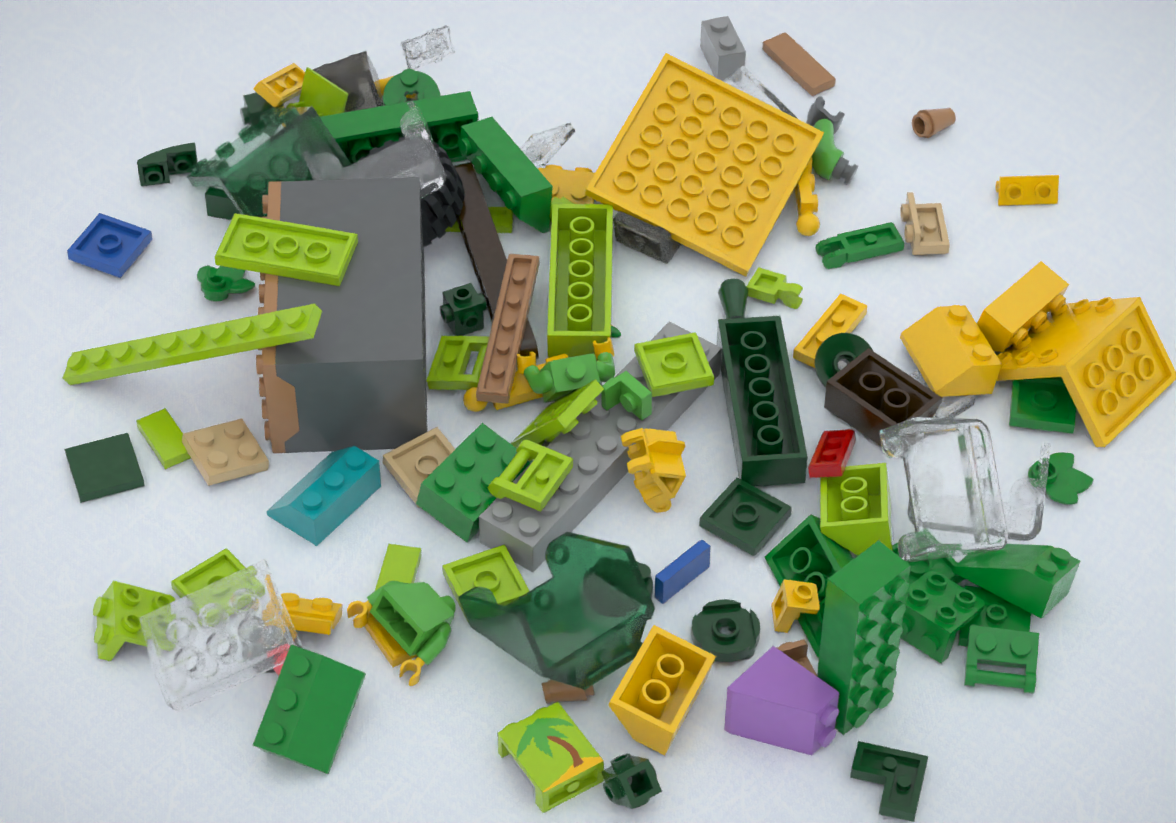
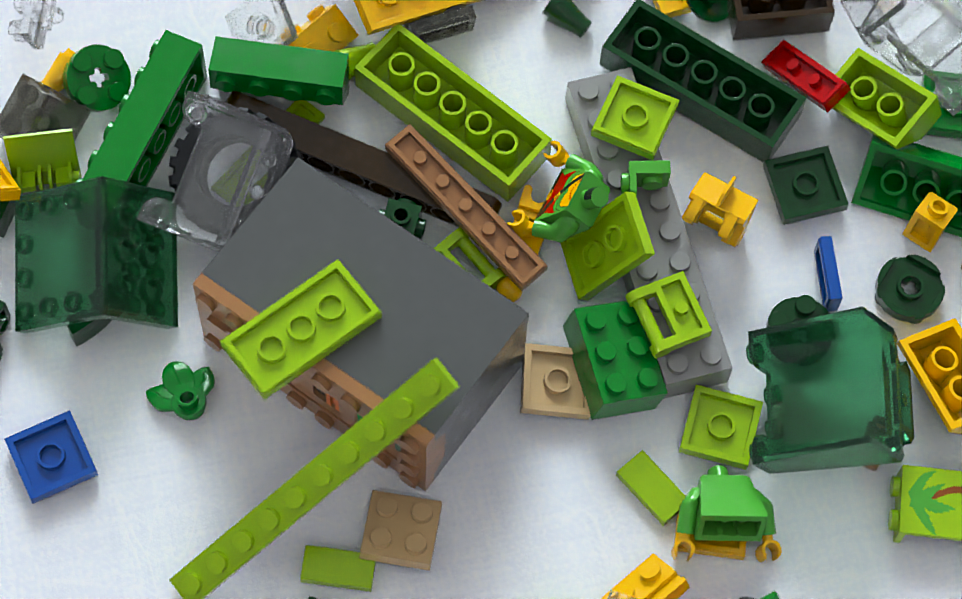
camera: 55 degrees left, 20 degrees up
teal slope [267,446,381,546] -> none

